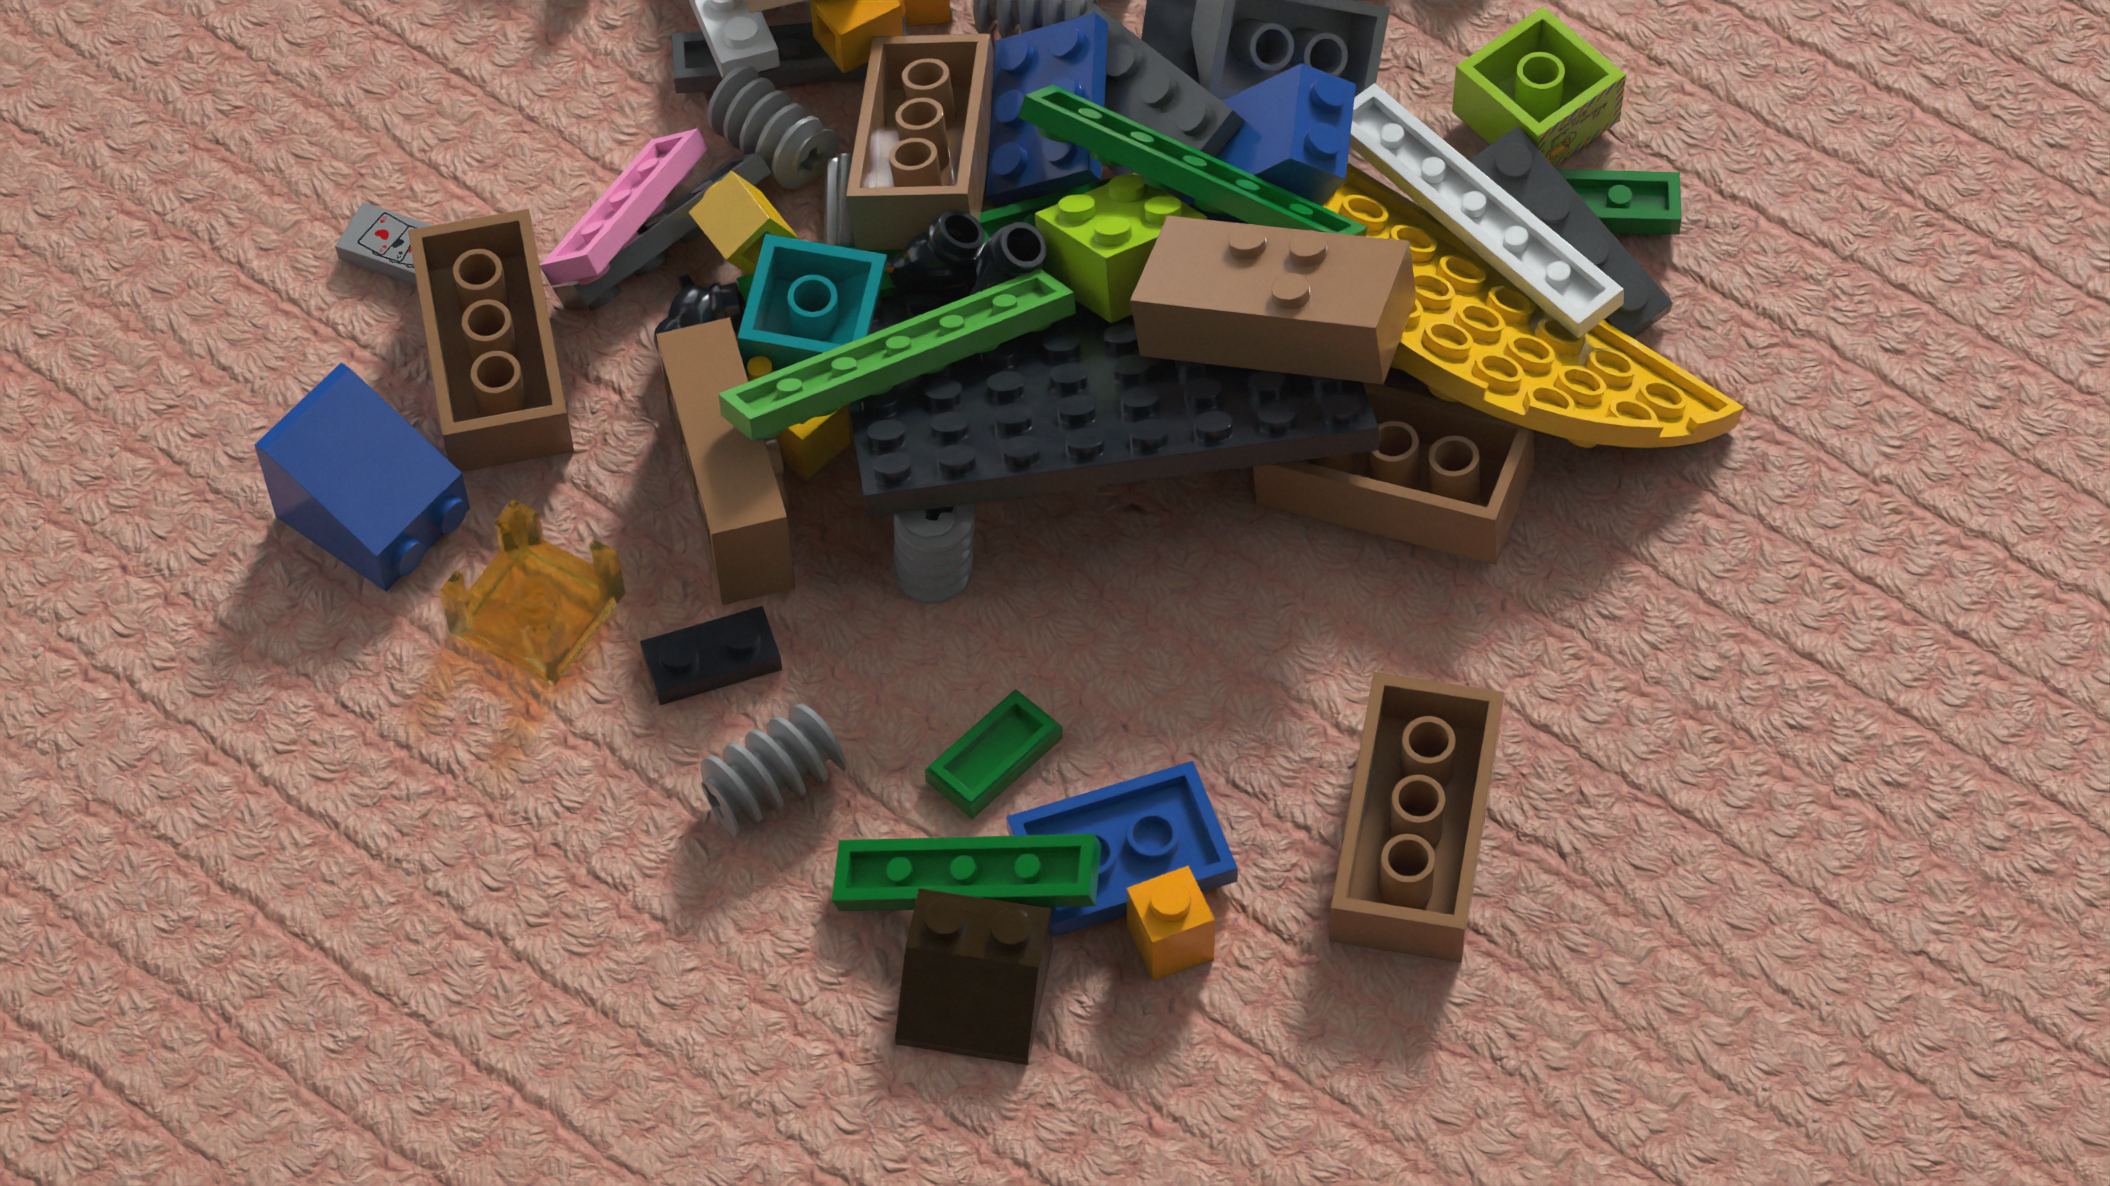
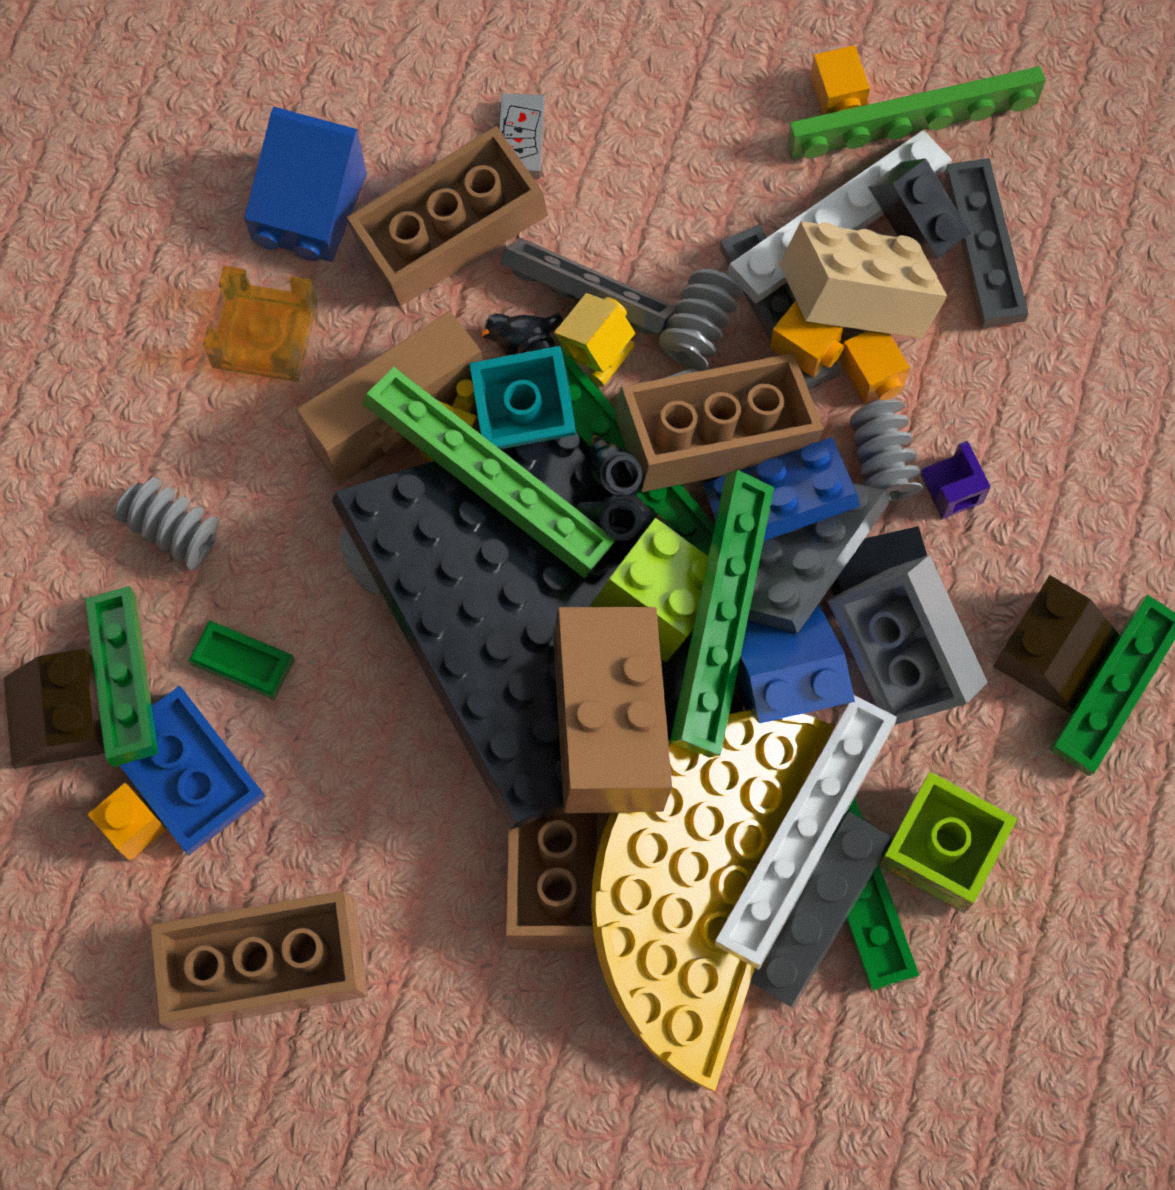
camera: 70 degrees right, 15 degrees up
bright pink plate [540,128,708,286] -> none
black plate [640,606,782,706] -> none

